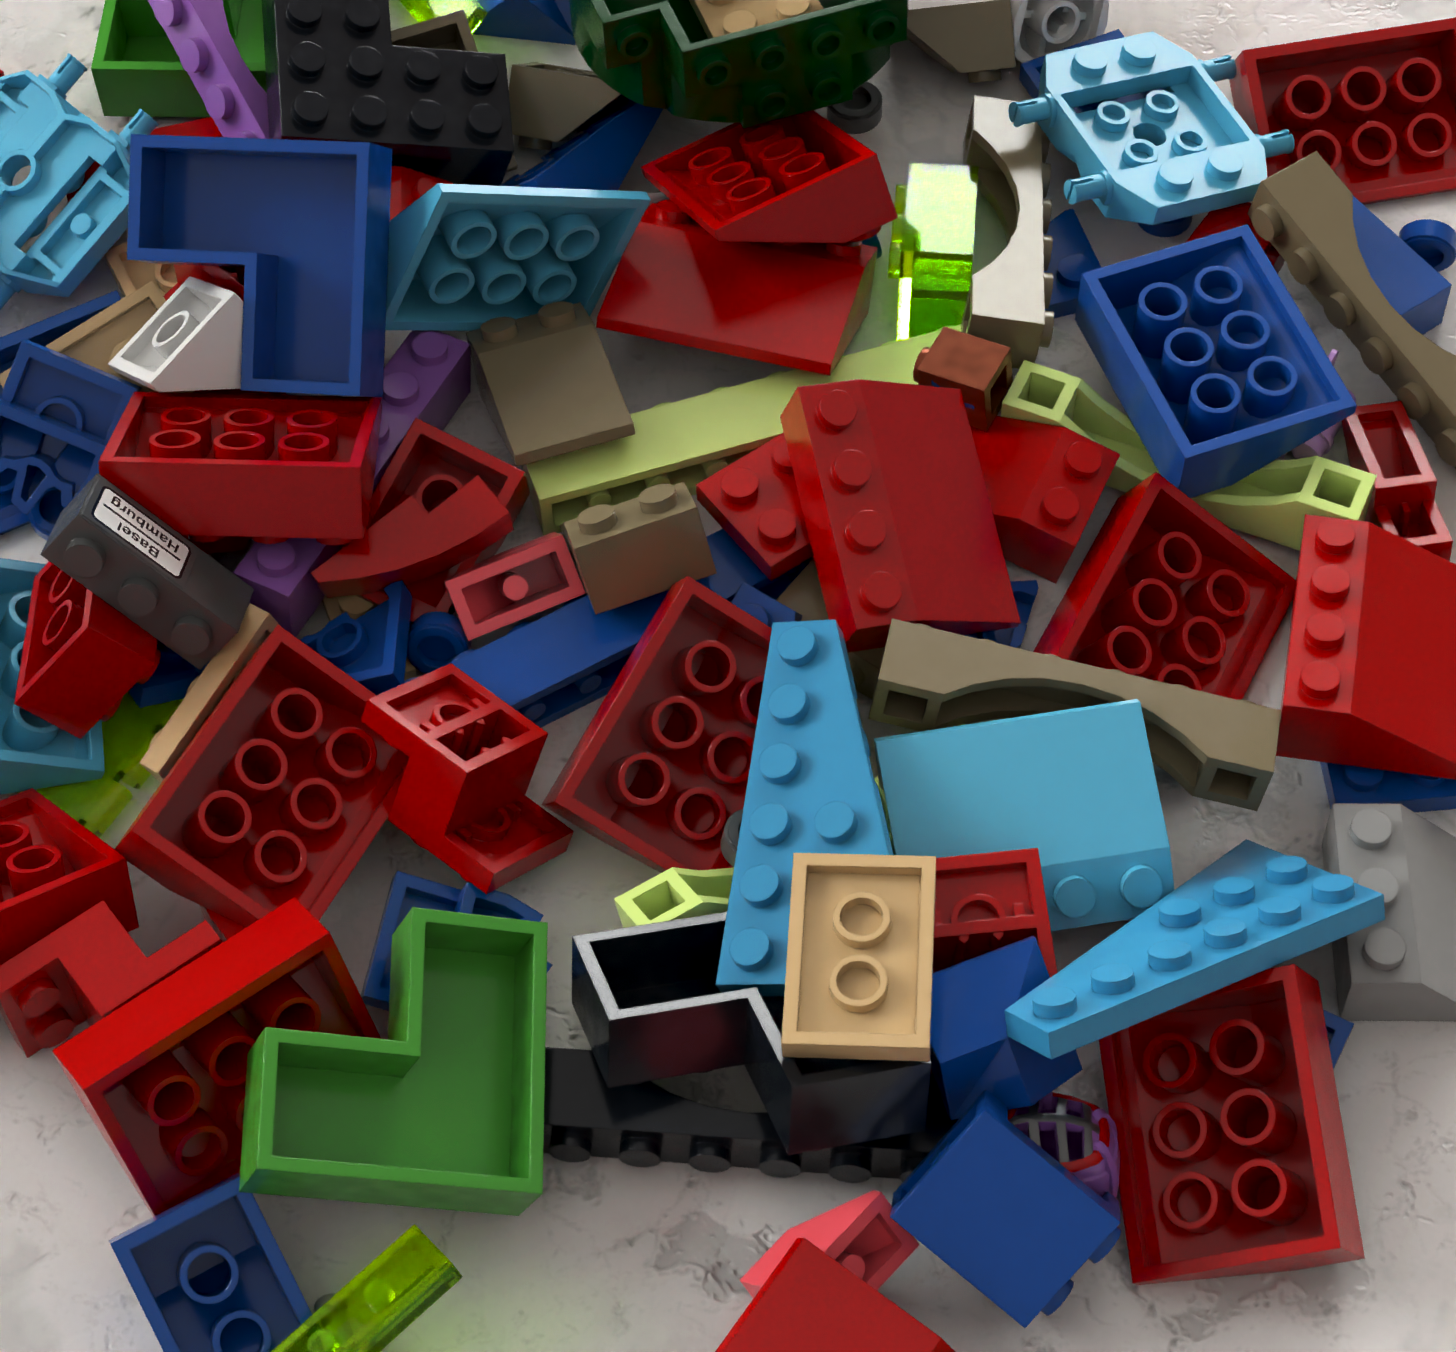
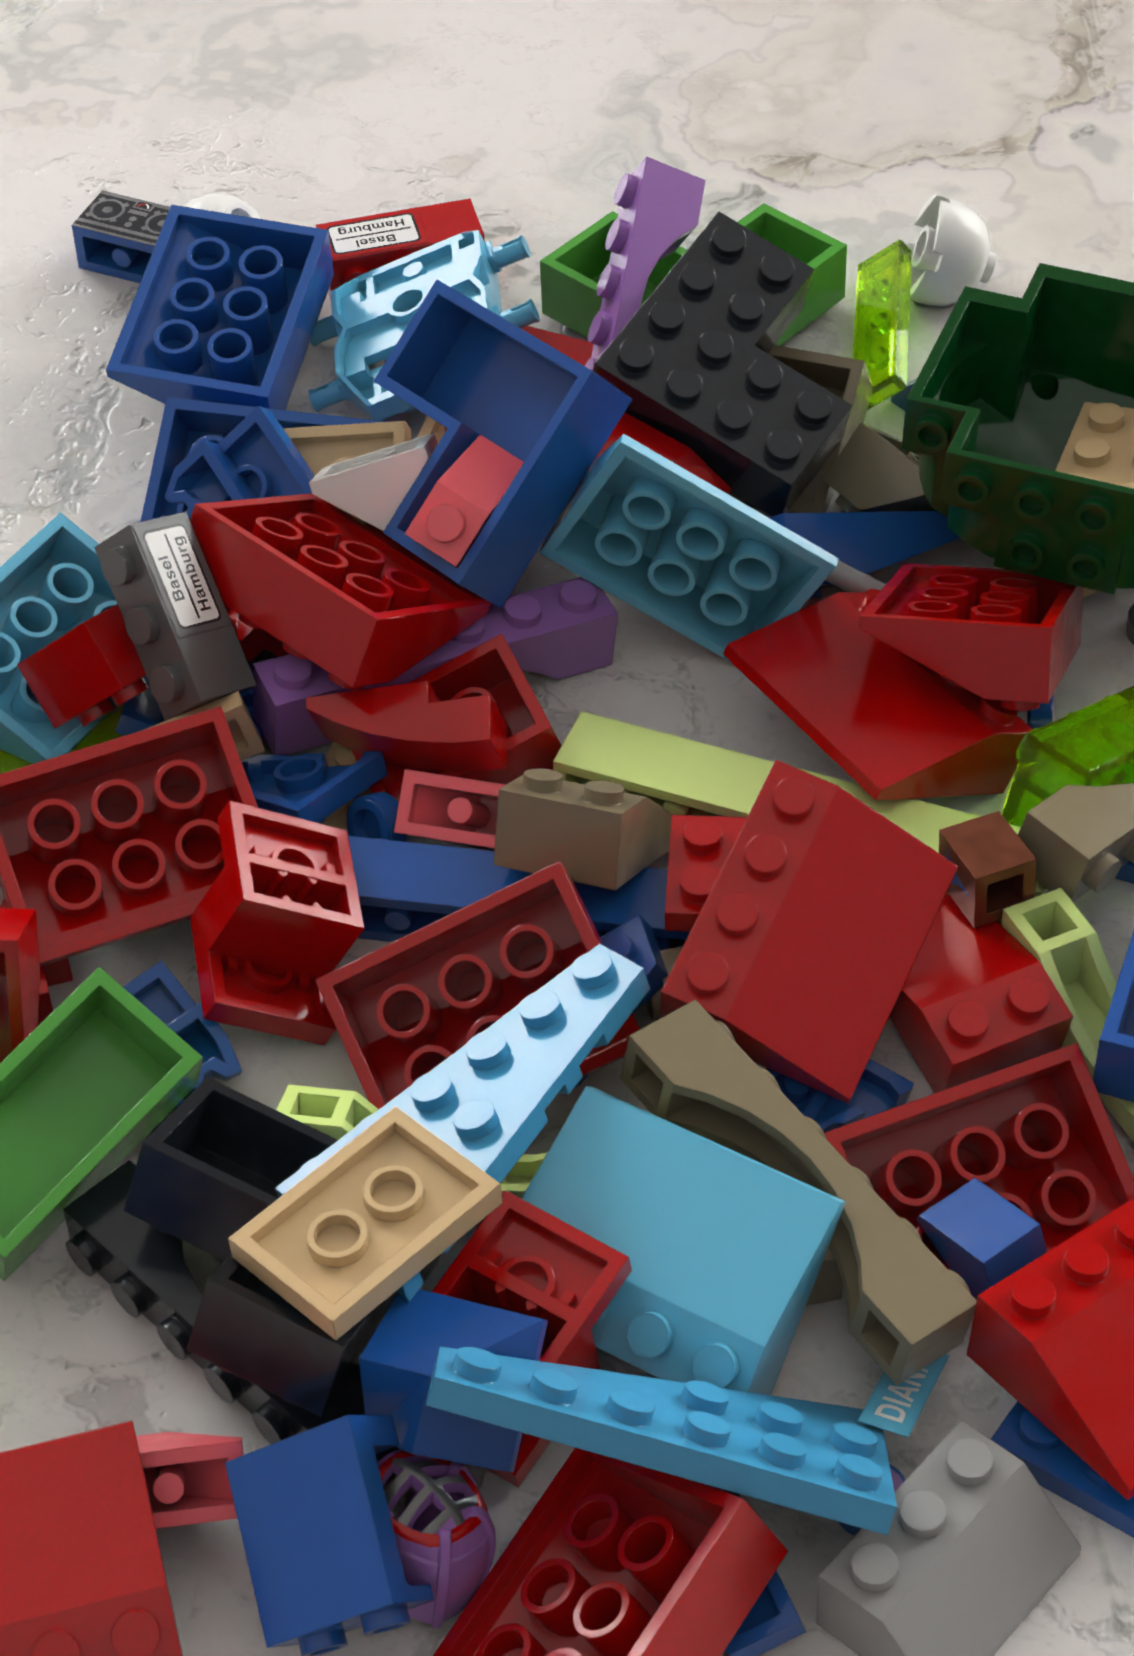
camera: 40 degrees right, 10 degrees down
dark tan slope [466,301,635,466] -> none
none -> coral slope [404,434,524,567]
none -> medium azure sticker [858,1354,949,1437]
none -> blue slope [915,1178,1047,1300]

